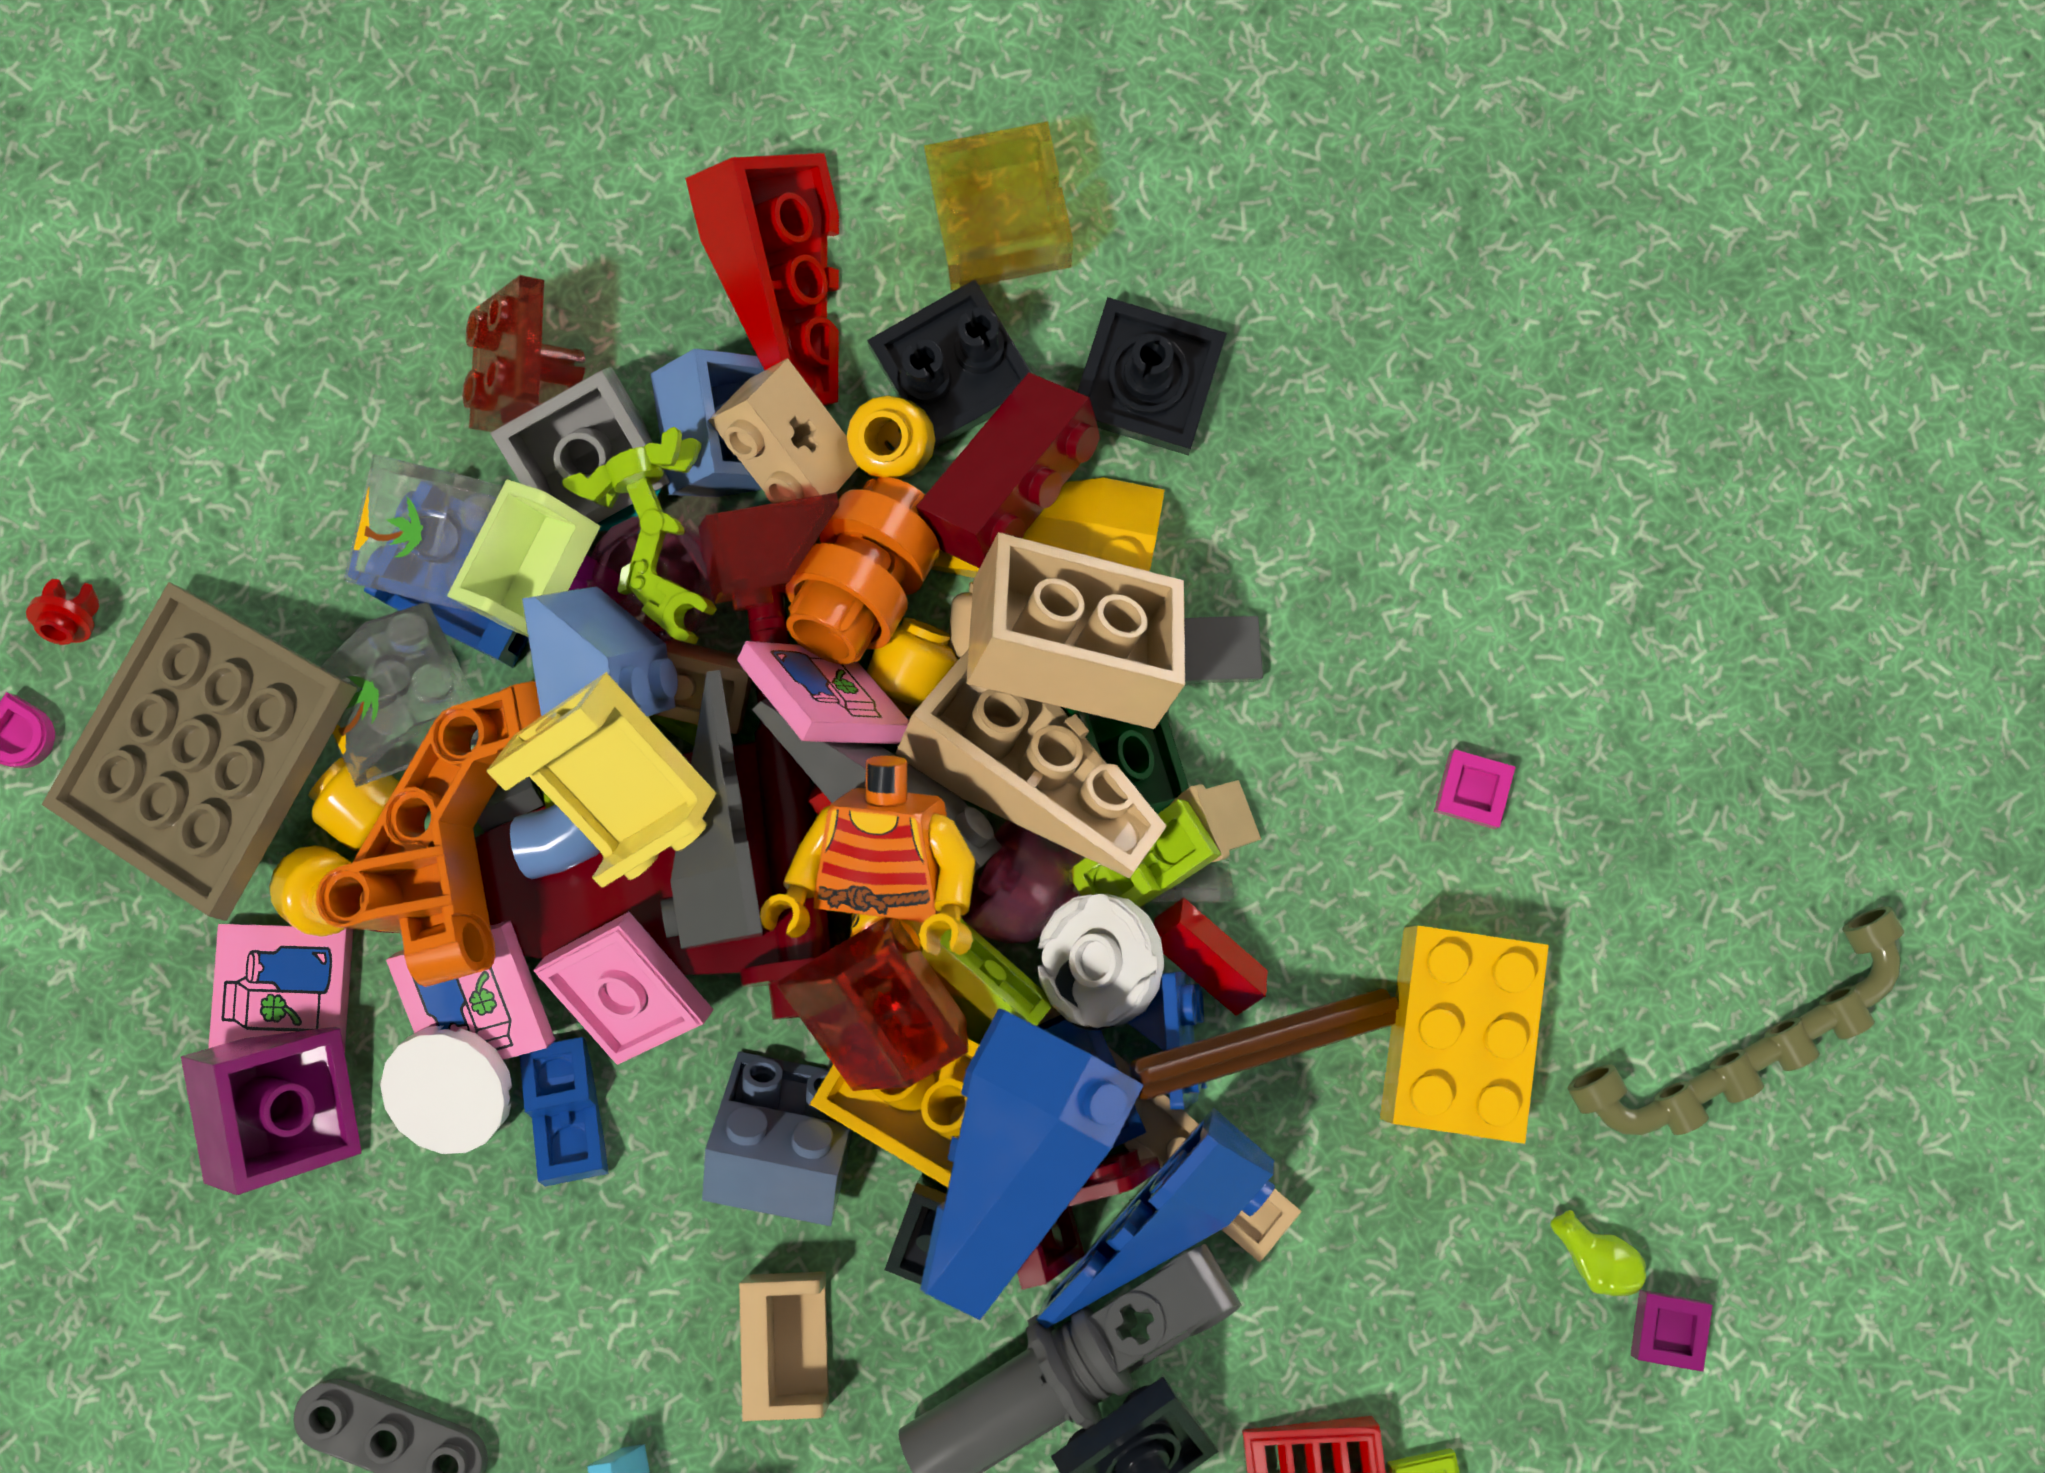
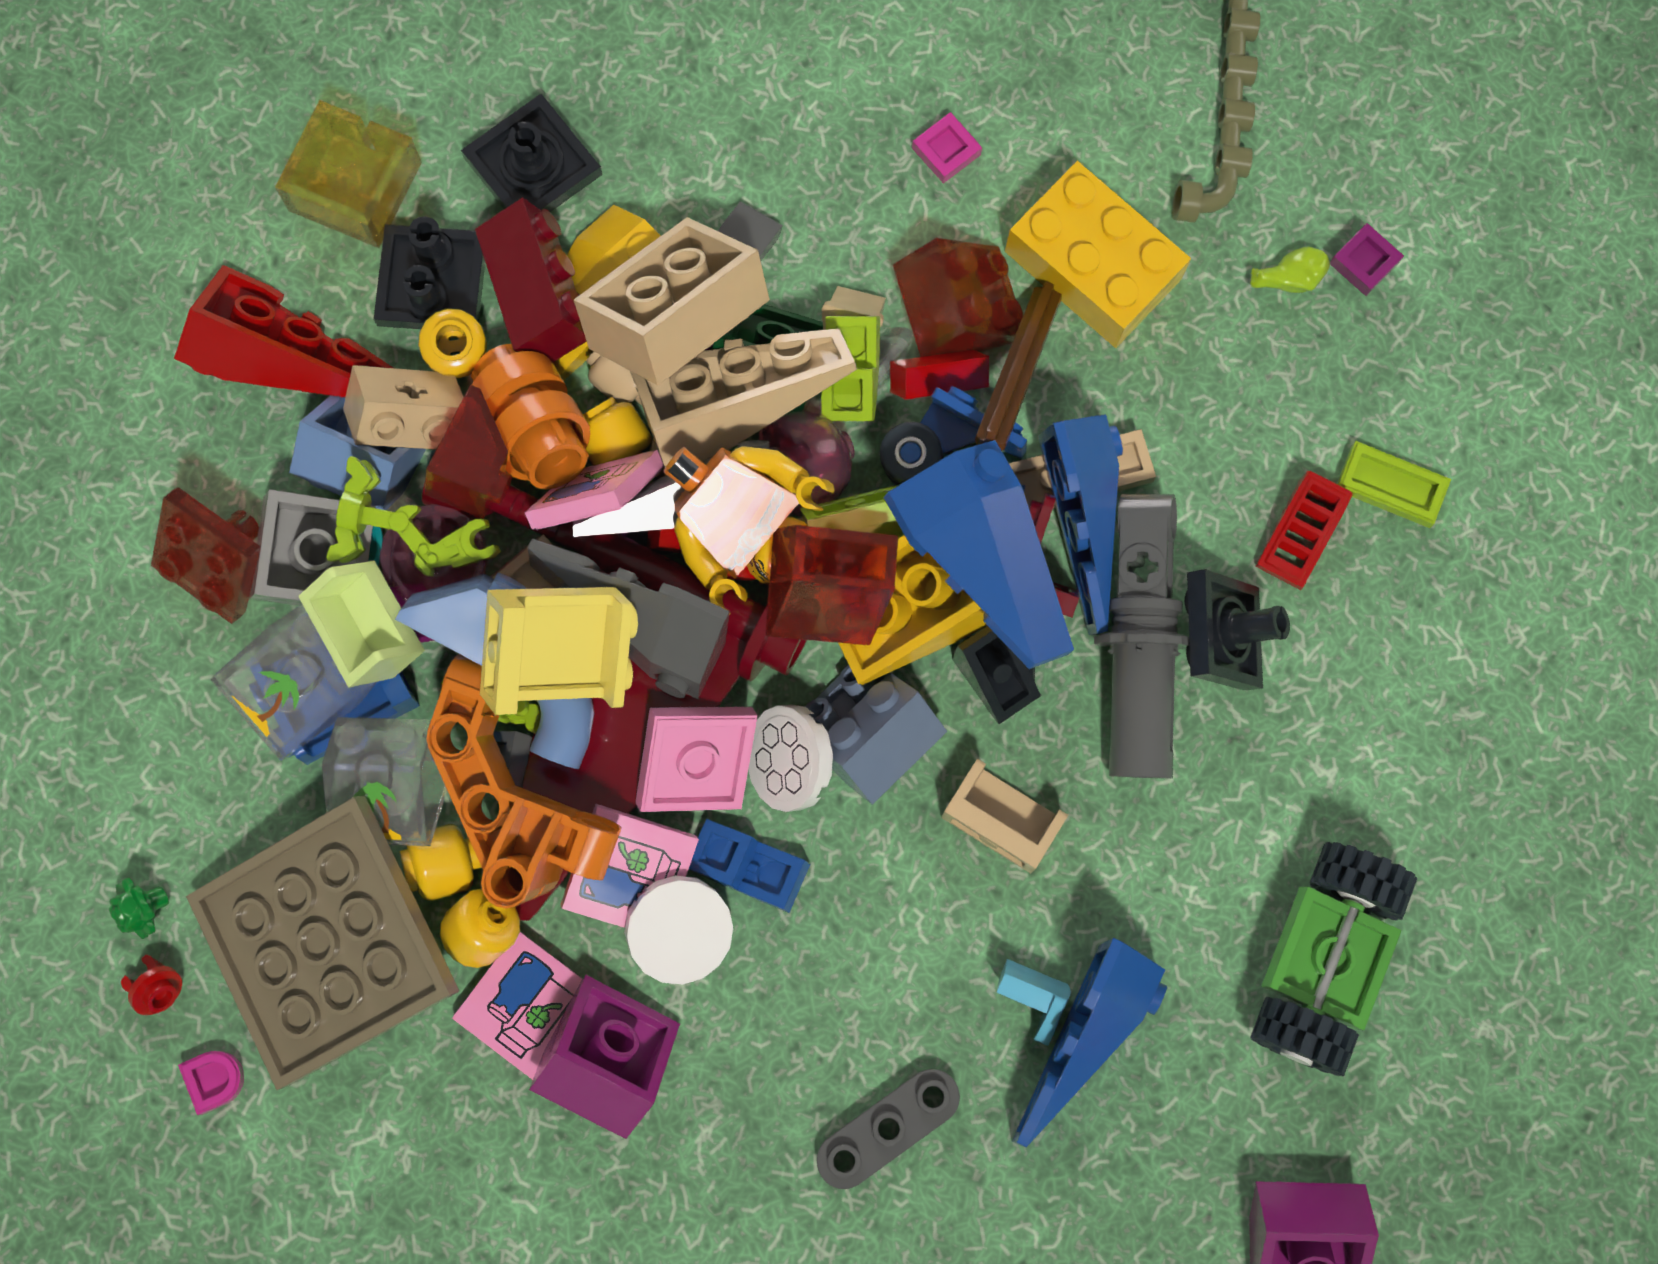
camera: 60 degrees left, 5 degrees down
white tile [1038,894,1164,1028] -> none
none -> green plant [109,877,169,939]
none -> white tile [748,705,833,812]
none -> clear red slope [892,238,1023,357]

